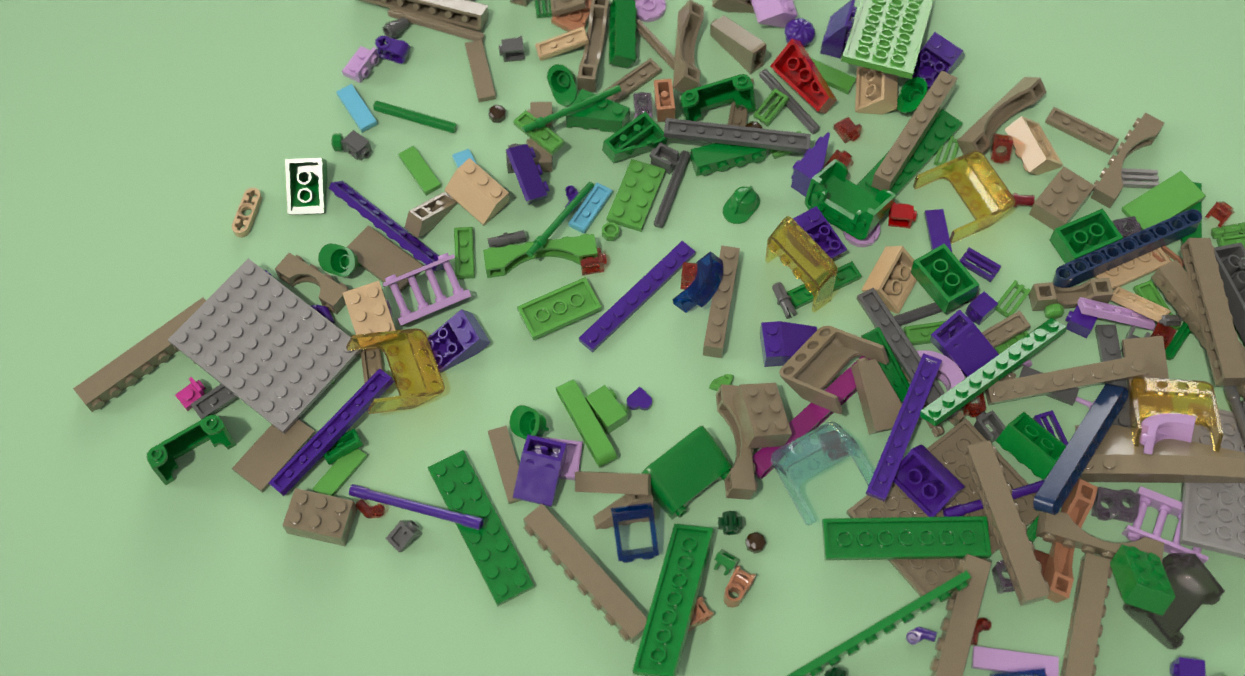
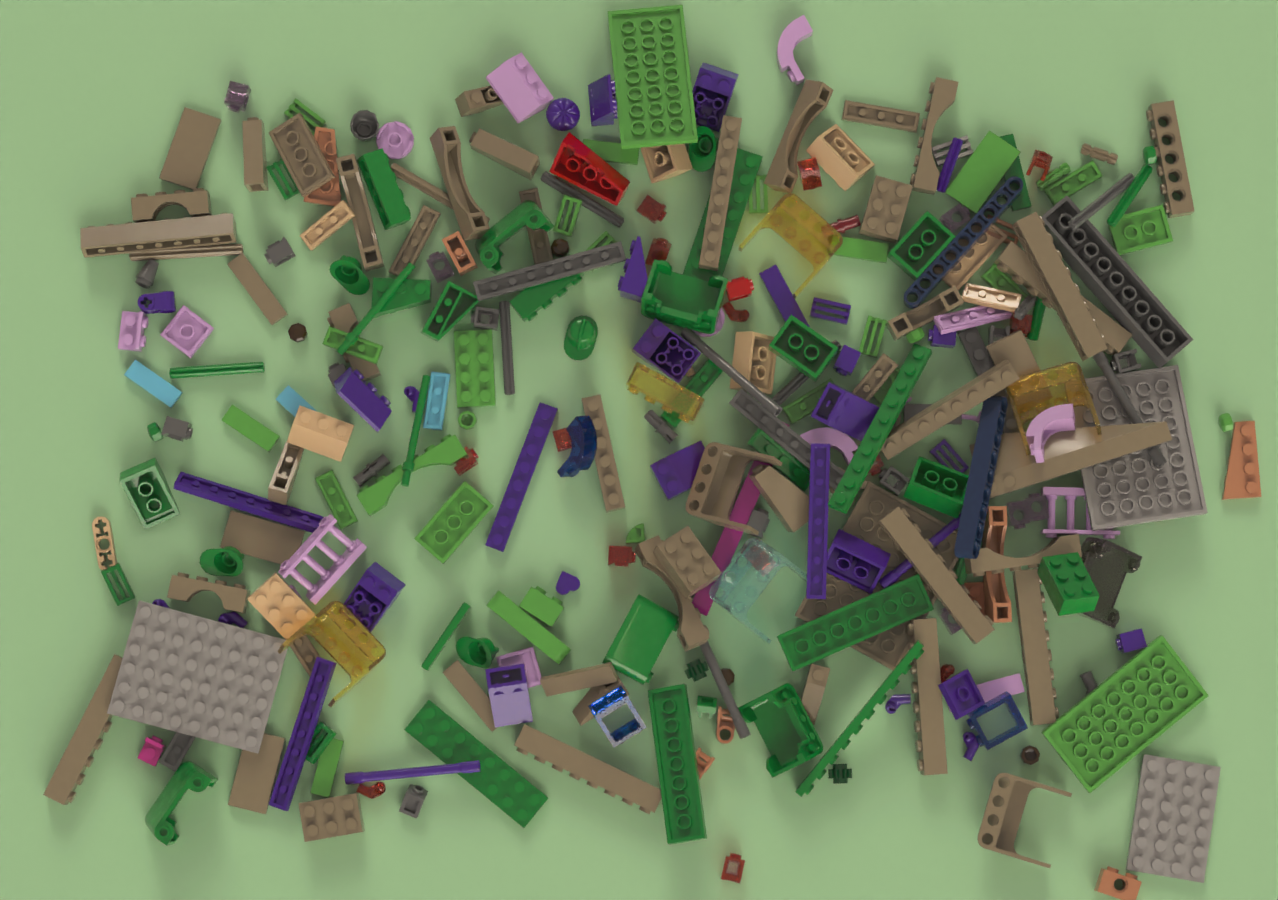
camera: 25 degrees left, 20 degrees up
none -> green tile [101,563,135,606]
none -> lavender tile [160,305,214,358]
none -> green tile [421,602,471,671]
none -> clear red window [608,546,636,567]
none -> dark grey piece [680,328,782,417]
none -> dark grey piece [700,640,751,739]
none -> clear red arm [722,301,749,323]
none -> green windscreen [738,683,823,778]
none -> dark grey window [745,508,770,539]
none -> lavender arch [777,15,813,85]
none -> dark tan slope [801,663,830,725]
none -> bright green tile [830,235,889,263]
none -> dark purple axle [936,137,963,193]
none -> dark purple plate [938,669,985,720]

